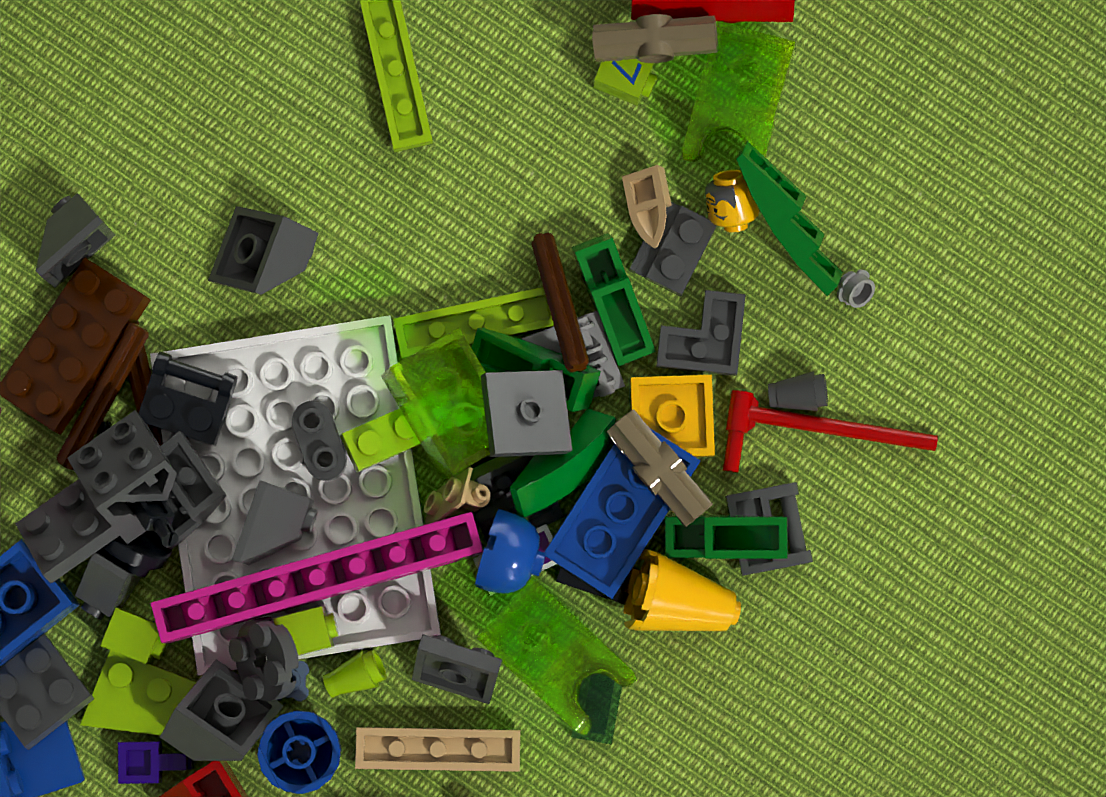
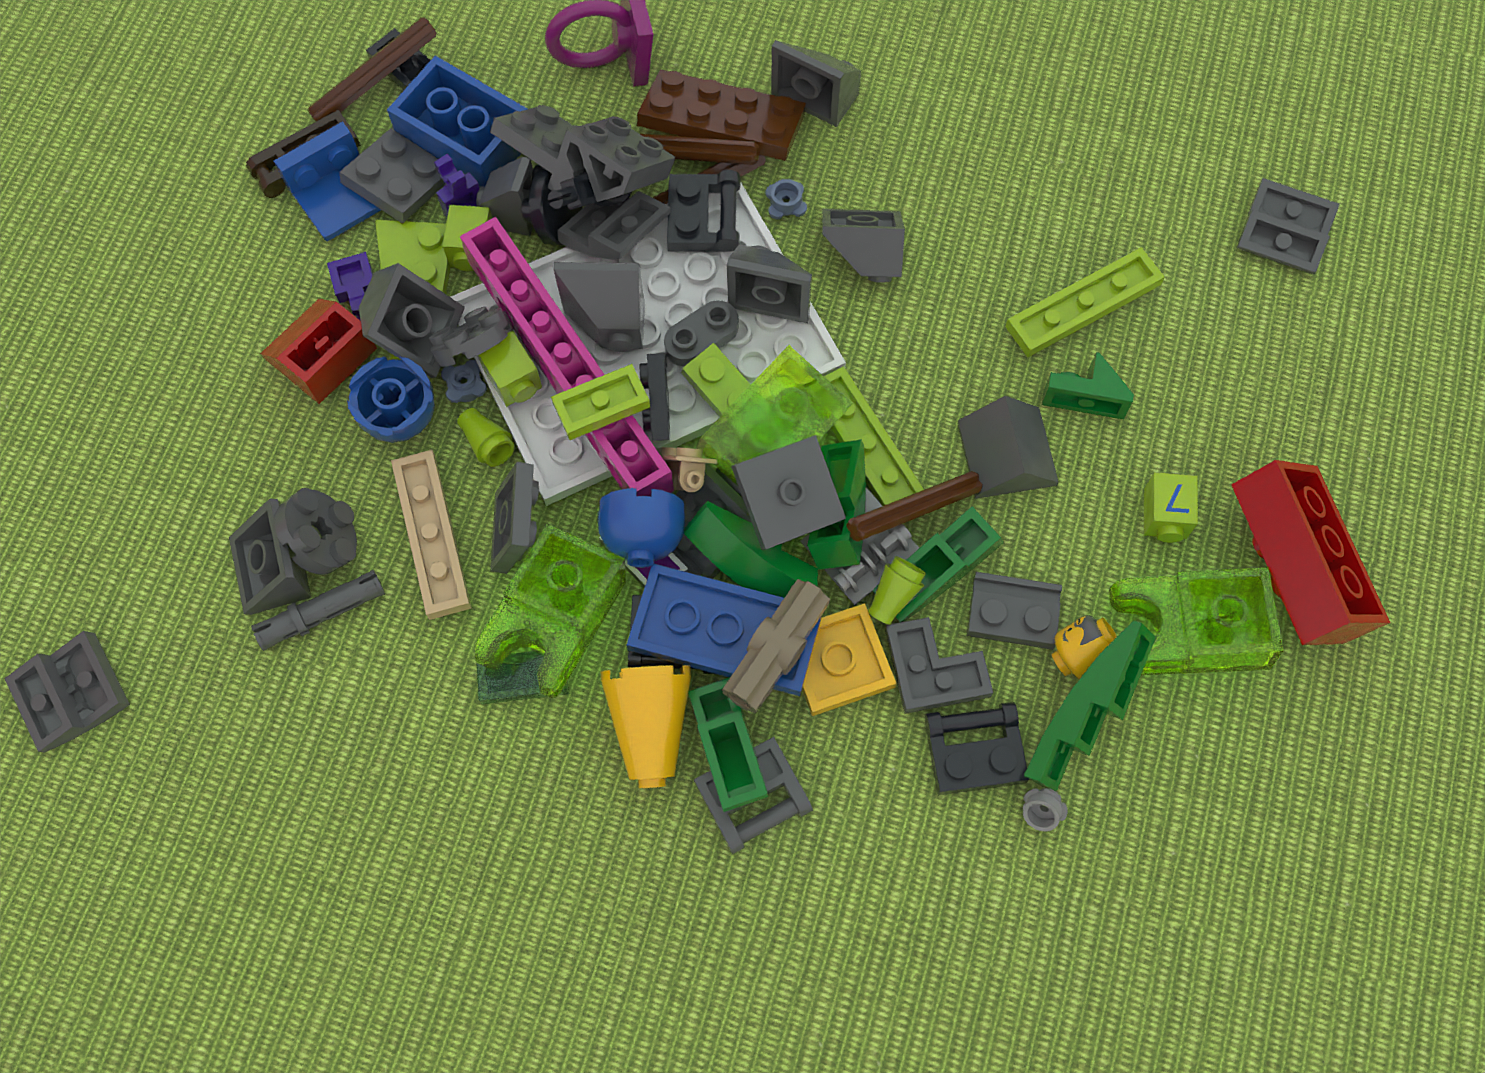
camera: 75 degrees right, 15 degrees down
dark tan piece [592,14,718,63] -> none
tan plate [622,165,672,248] -> none
red bar [722,390,938,473] -> none
dark grey cone [768,371,828,411] -> none
none -> dark purple plate [434,154,480,218]
none -> lime plate [551,364,650,441]
none -> black wing [639,353,671,441]
none -> dark grey slope [727,245,812,324]
none -> sand blue plate [766,179,807,219]
none -> lime cone [868,556,926,625]
none -> black plate [925,702,1030,795]
none -> dark grey slope [957,396,1059,499]
none -> green slope [1042,352,1134,420]

